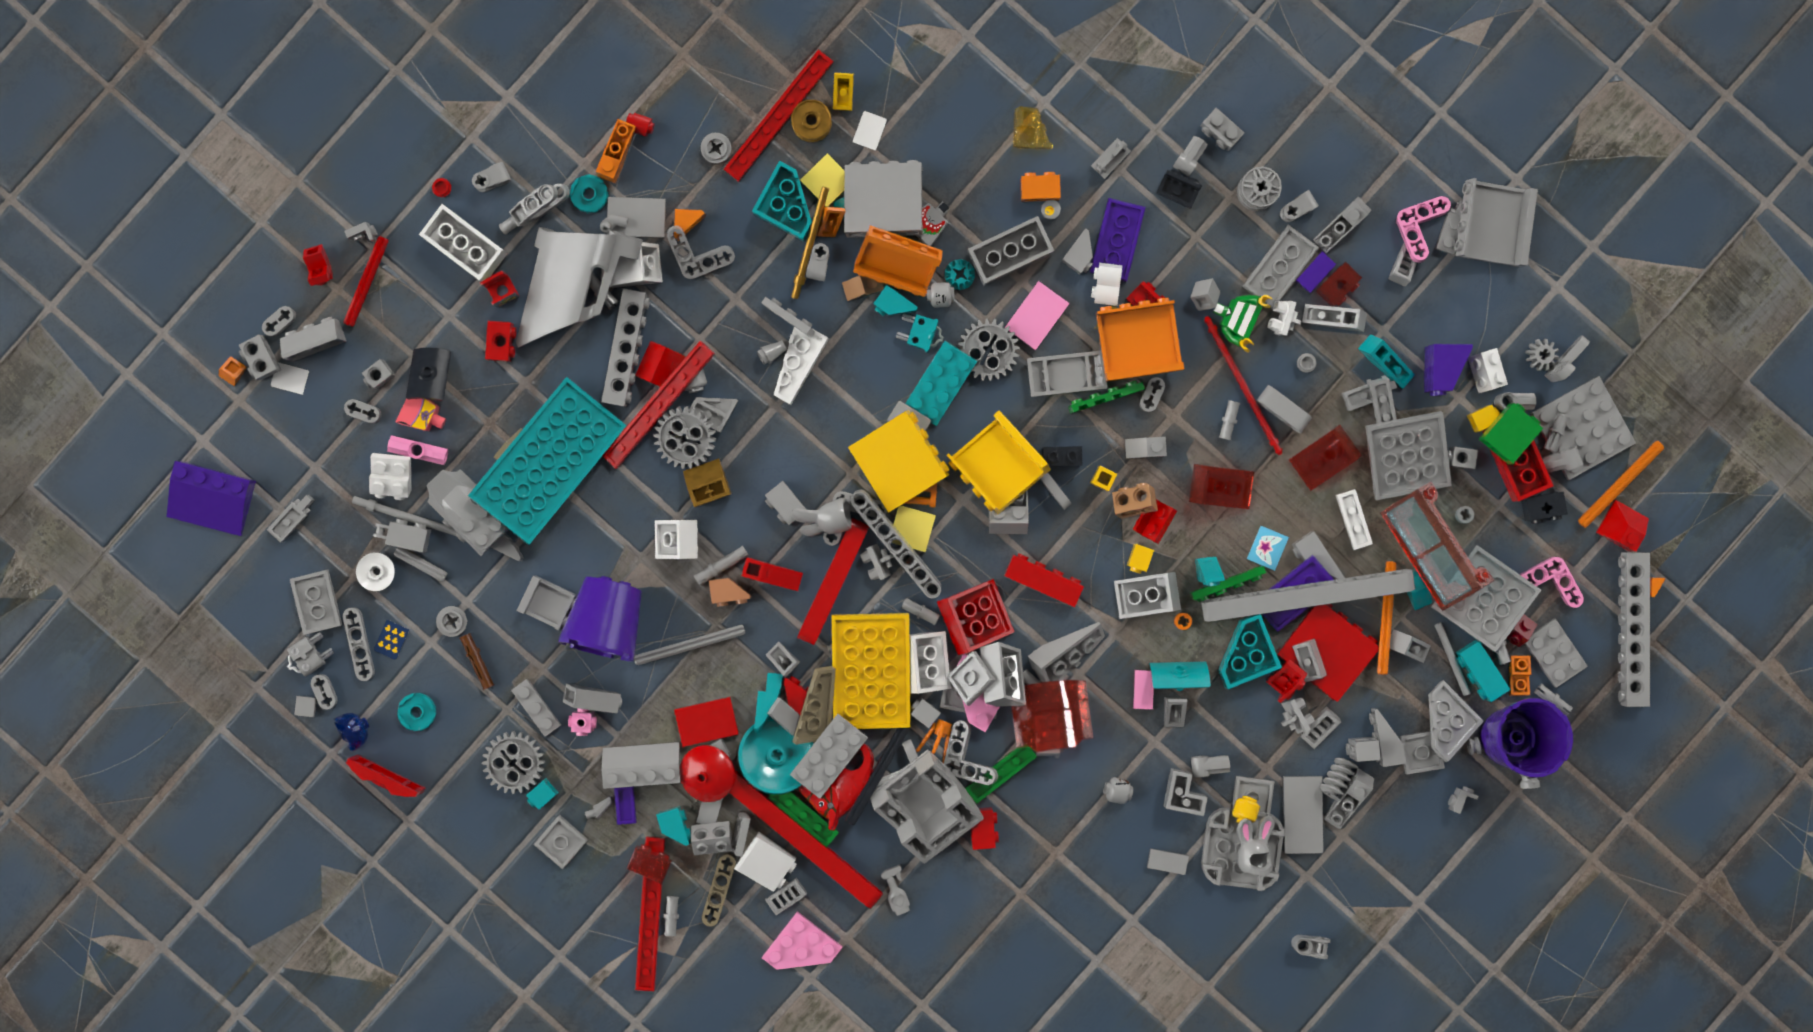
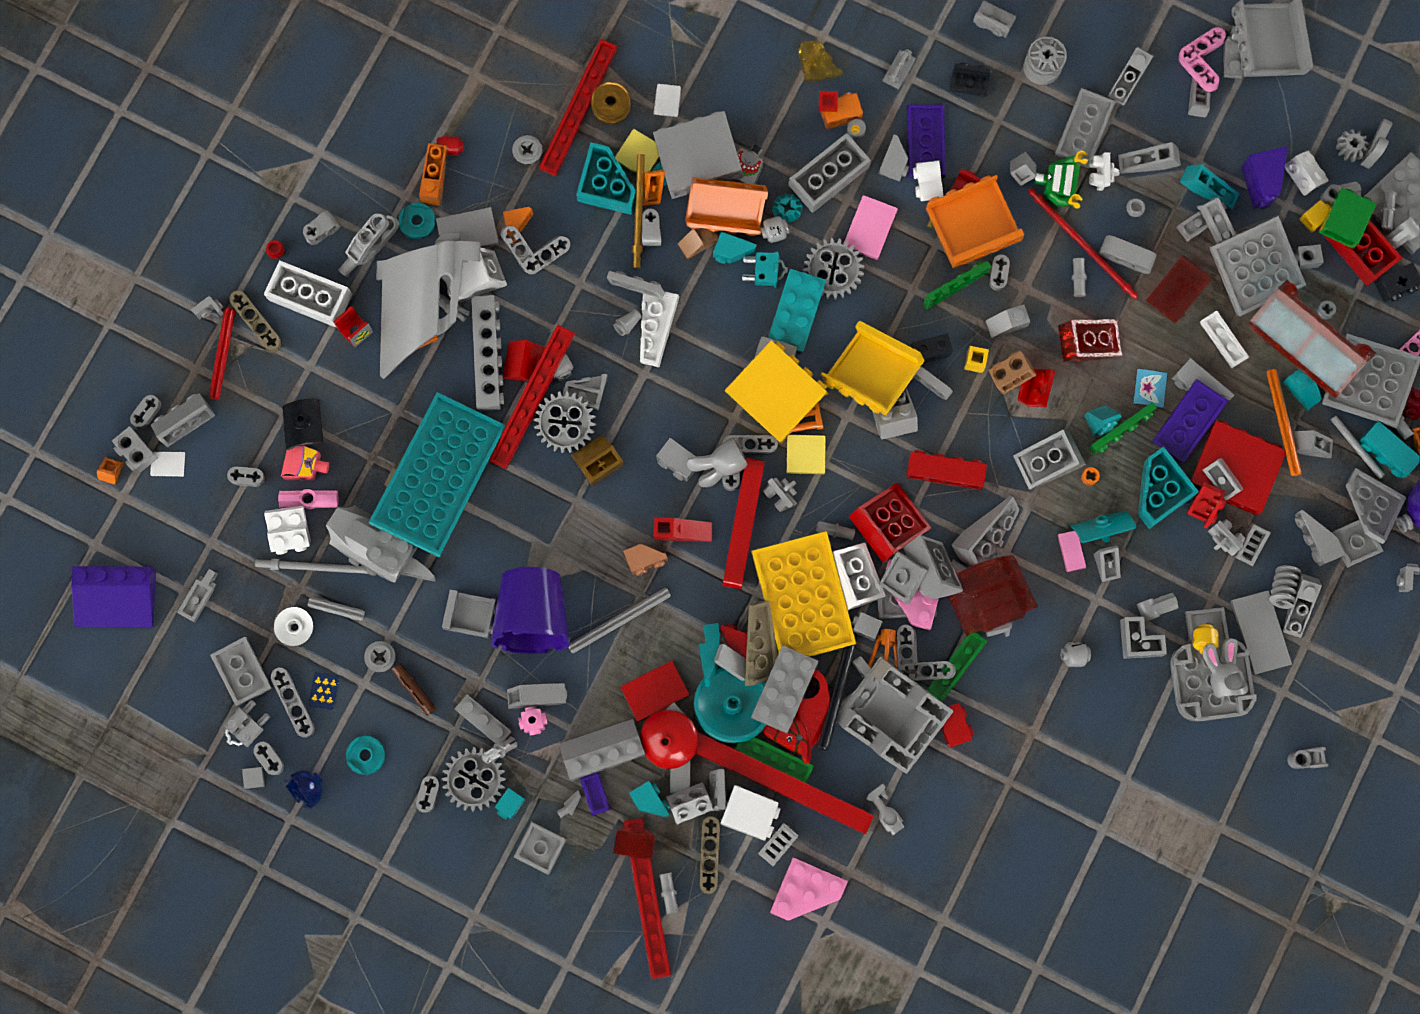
camera: 15 degrees left, 10 degrees down
red brick [303,244,333,286] -> none
red slope [346,754,426,797] -> none
light grey brick [362,359,396,389] -> none
light grey brick [373,519,431,552] -> none
red brick [485,321,517,362] -> none
white slope [655,520,698,559] -> none
light grey pin [694,545,749,586] -> none
light grey slope [766,642,800,677] -> none
yellow slope [833,73,854,111] -> none
light grey beam [851,490,941,598] -> none
light grey slope [1027,351,1108,397] -> none
yellow brick [1127,544,1154,574] -> none
light grey tile [1147,848,1189,875] -> none
light grey piece [1173,136,1208,177] -> none
light grey beam [1201,569,1415,621] -> none
light grey piece [1280,190,1319,222] -> none
dark purple tile [1295,252,1336,293] -> none
clear red brick [1316,262,1362,307] -> none
light grey brick [1346,737,1380,762] -> none
none -> dark tan beam [229,291,282,352]
none -> light grey beam [416,776,440,813]
none -> light grey axle [482,737,517,763]
none -> red plate [818,91,838,112]

